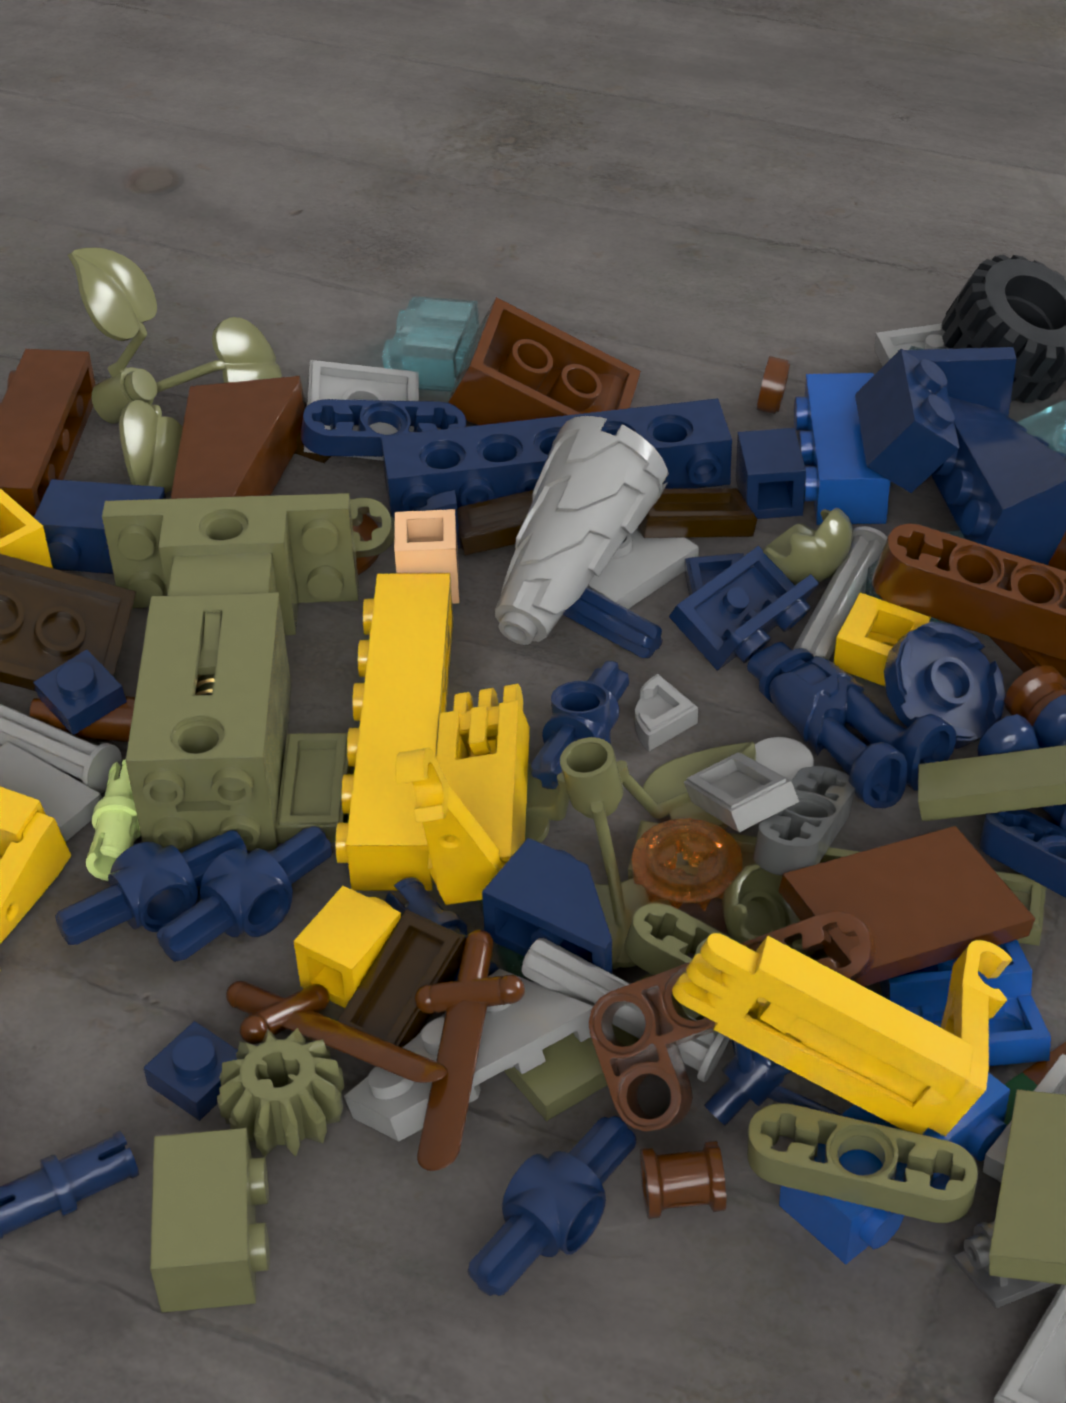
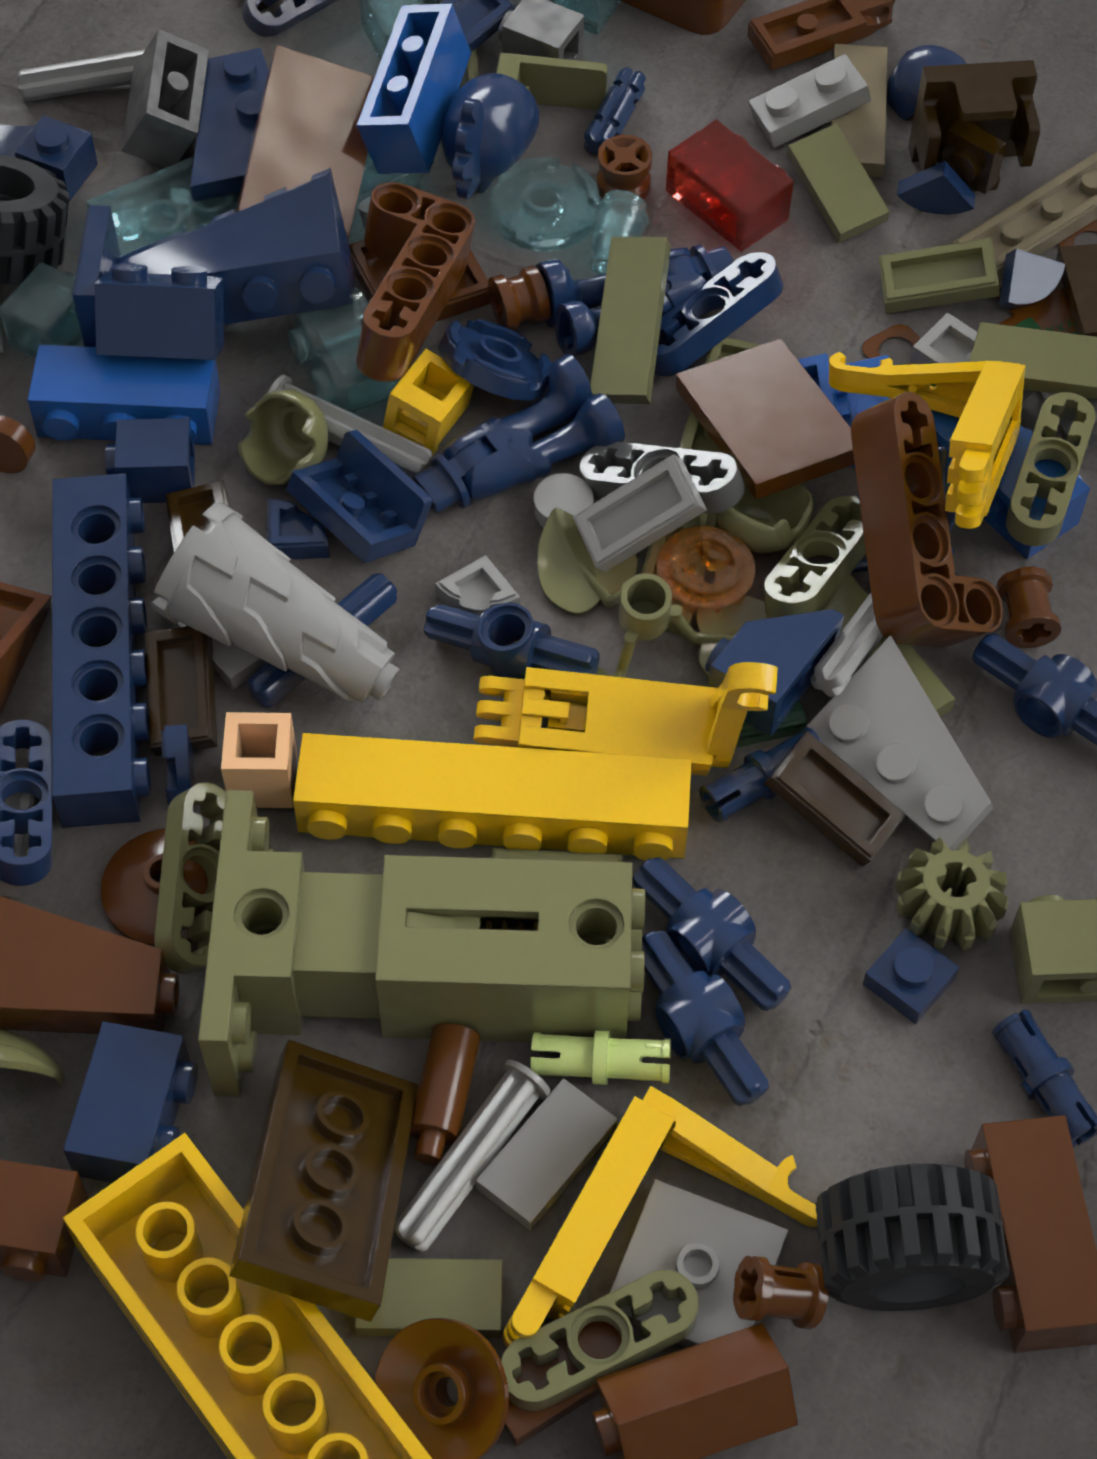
camera: 90 degrees left, 15 degrees up
dark blue plate [33,650,127,735] -> none
reddish brown sword [226,981,447,1083] -> none
yellow brick [293,886,401,1008] -> none
reddish brown sword [415,929,525,1171] -> none

